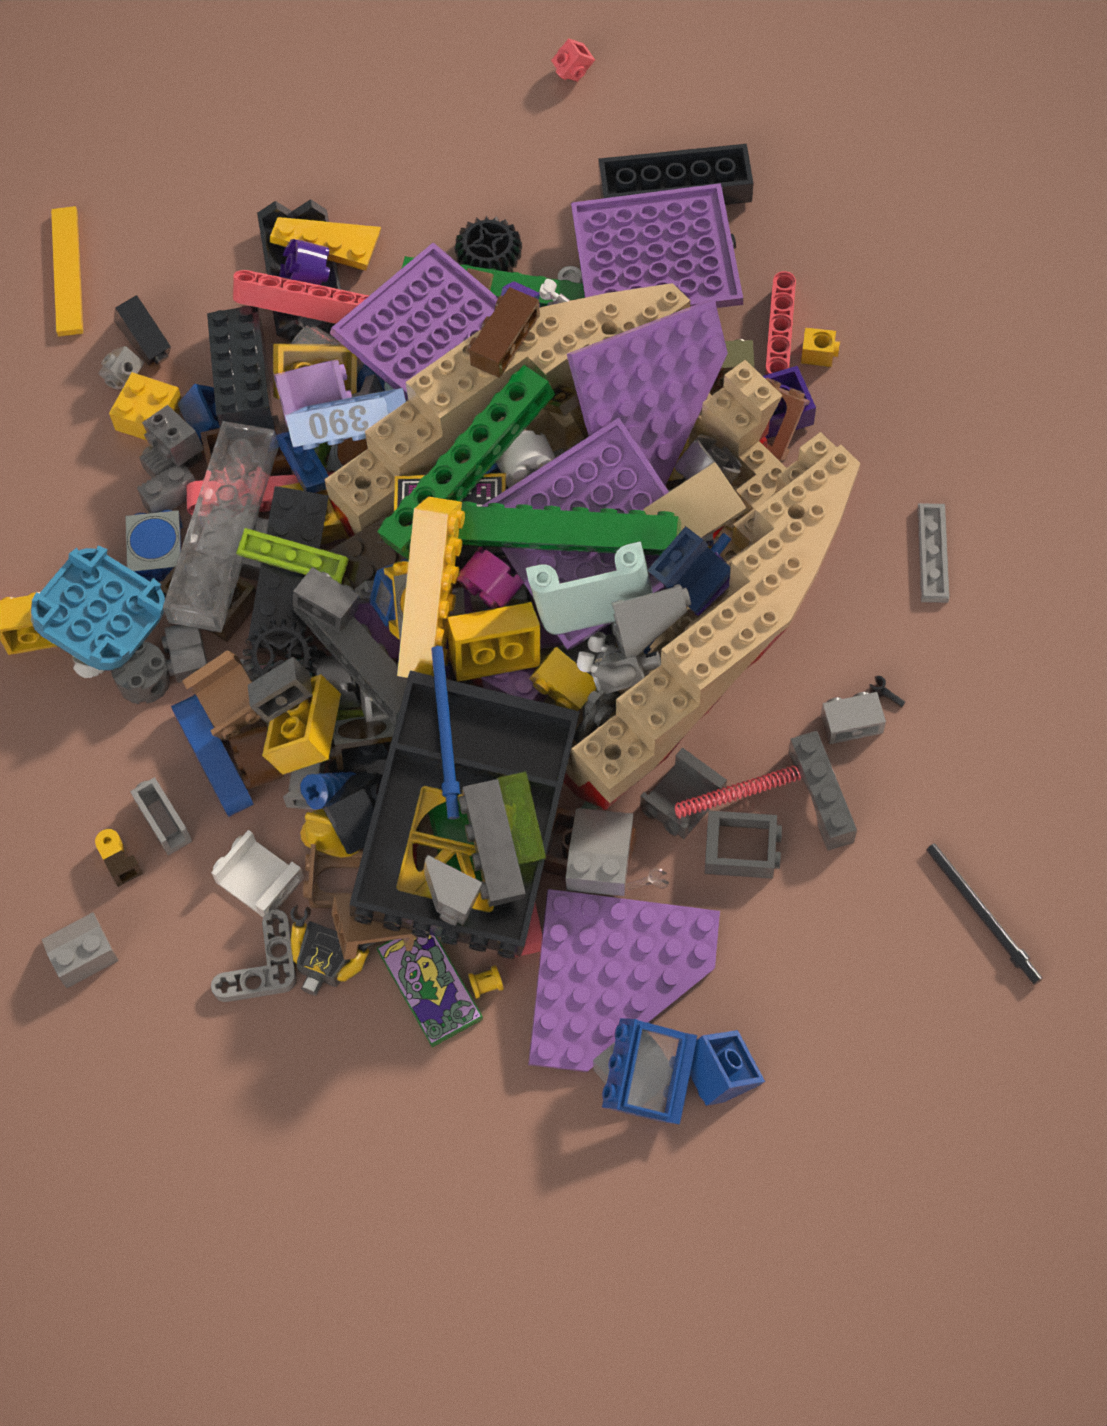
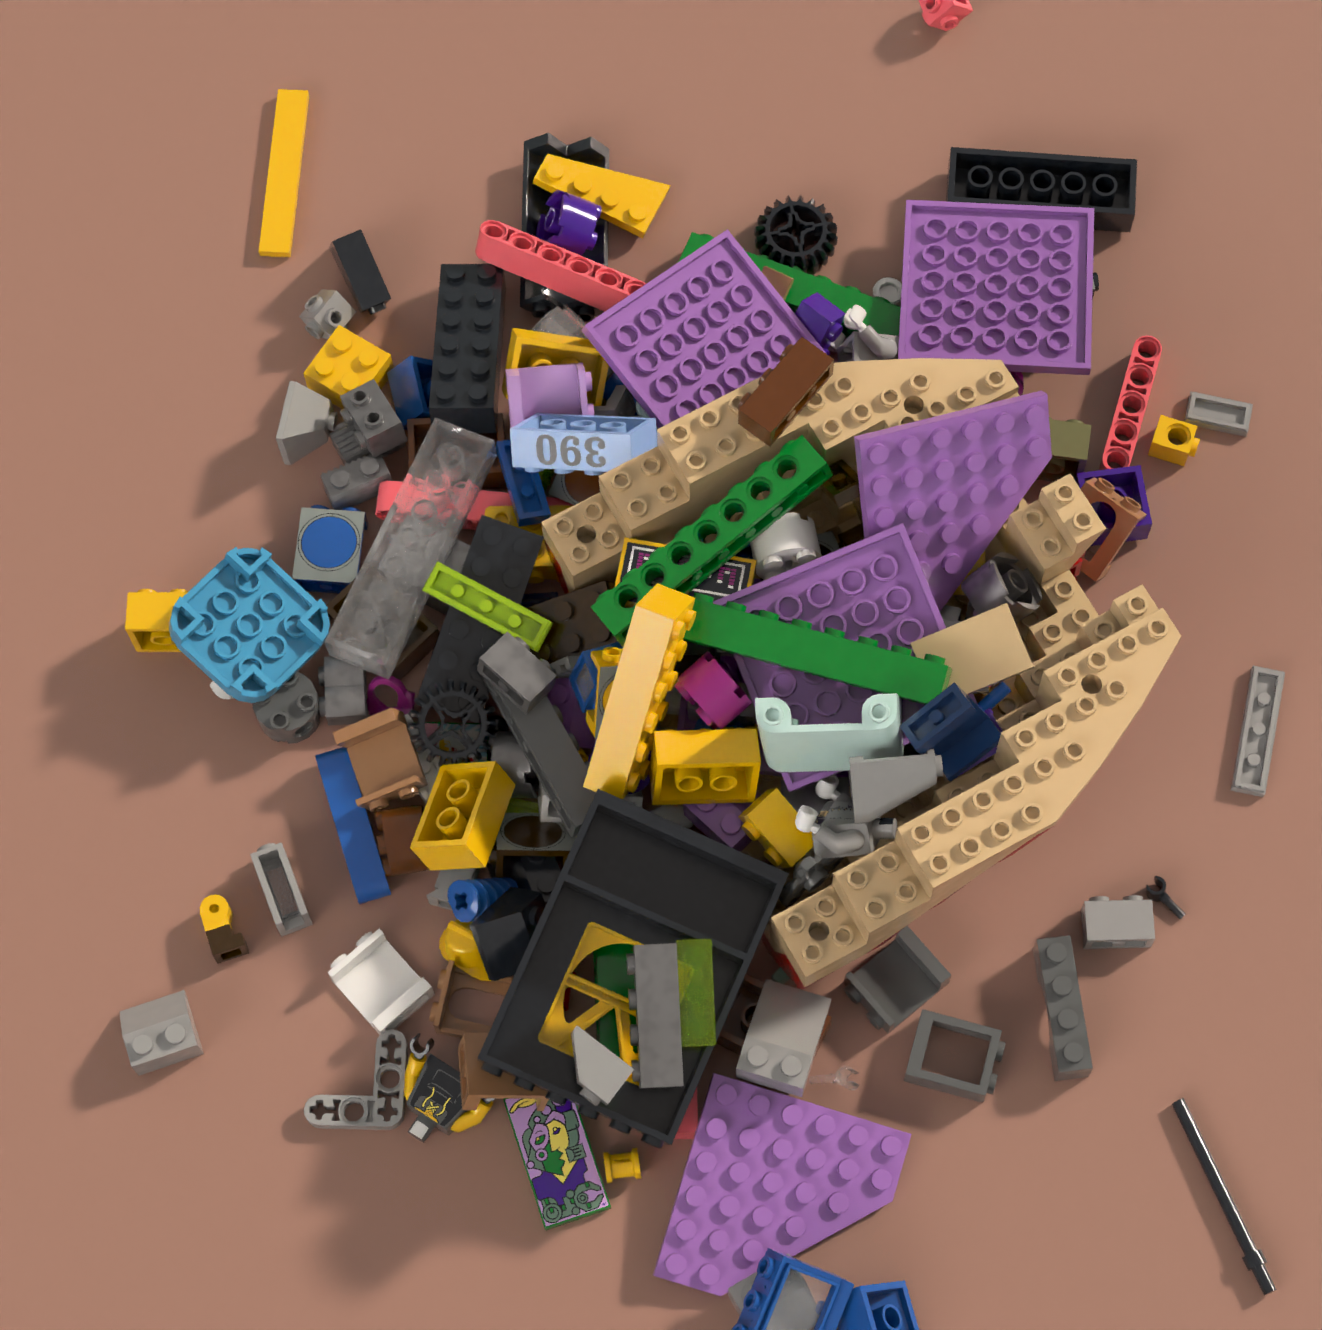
camera: 10 degrees right, 5 degrees up
flat silver brick [248,657,313,723] -> none
blue bar [431,646,460,819] -> none
coral piece [675,765,801,819] -> none
none -> light grey slope [276,381,338,465]
none -> magenta piece [367,675,415,716]
none -> light grey tile [1184,391,1253,437]

